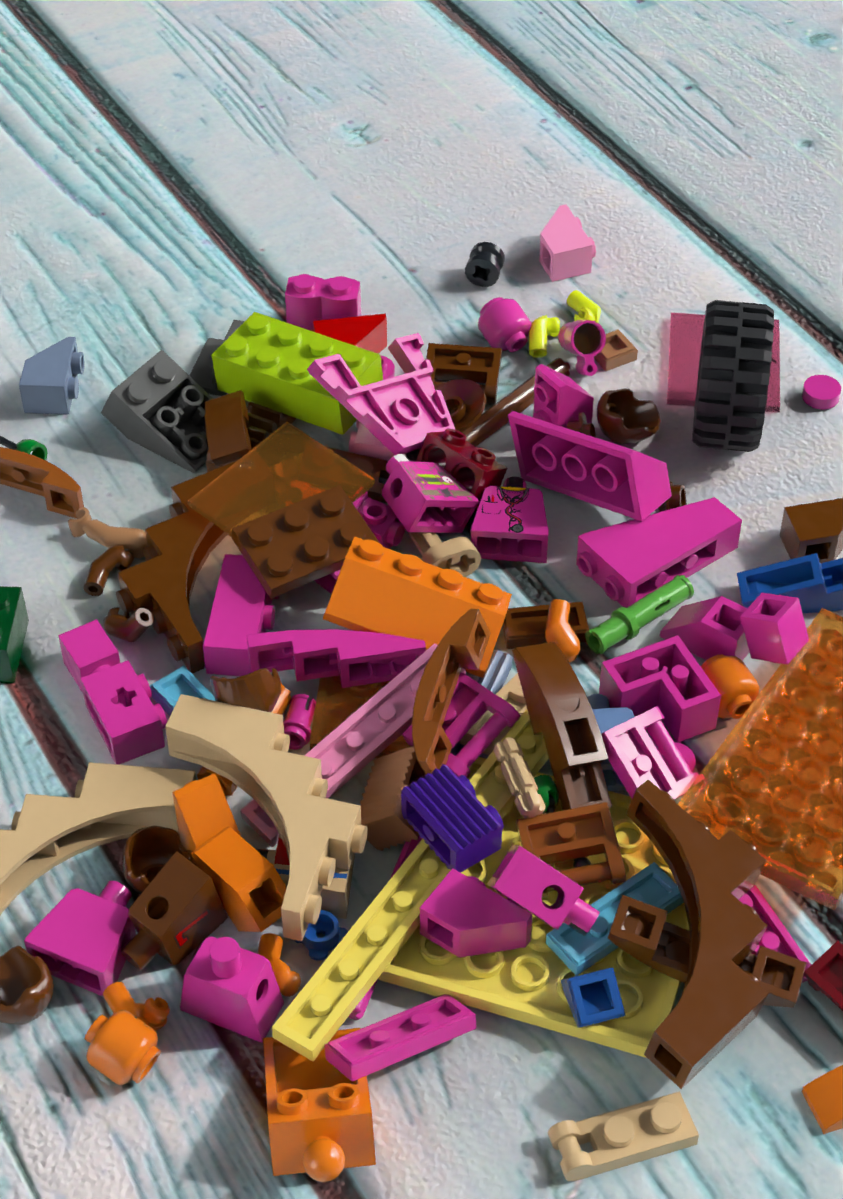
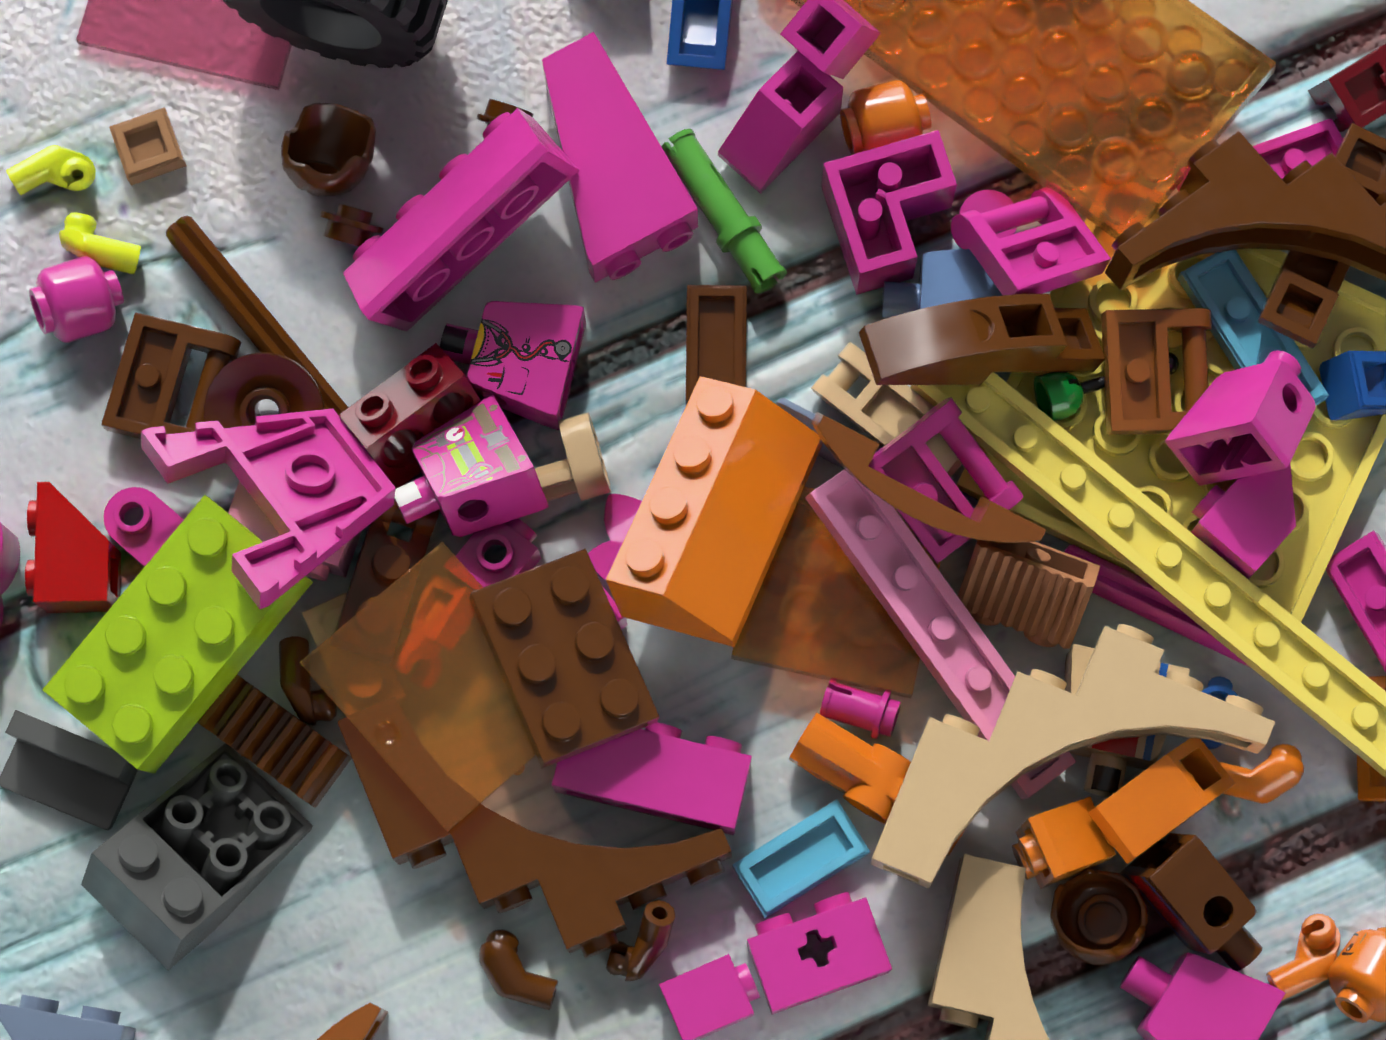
camera: 80 degrees left, 30 degrees up
medium nougat arm [67,507,147,558] -> none
dark pink torso [180,936,284,1043] -> none
reddish brown slope [205,390,253,466] -> none
reddish brown hair [210,668,281,712] -> none
dark pink slope [246,629,426,688] -> none
dark purple brick [401,764,504,873] -> none
tan axle [494,737,545,819] -> none
dark pink slope [533,364,594,428] -> none
orange arm [545,599,581,663] -> none
dark pink piece [558,319,606,376] -> none

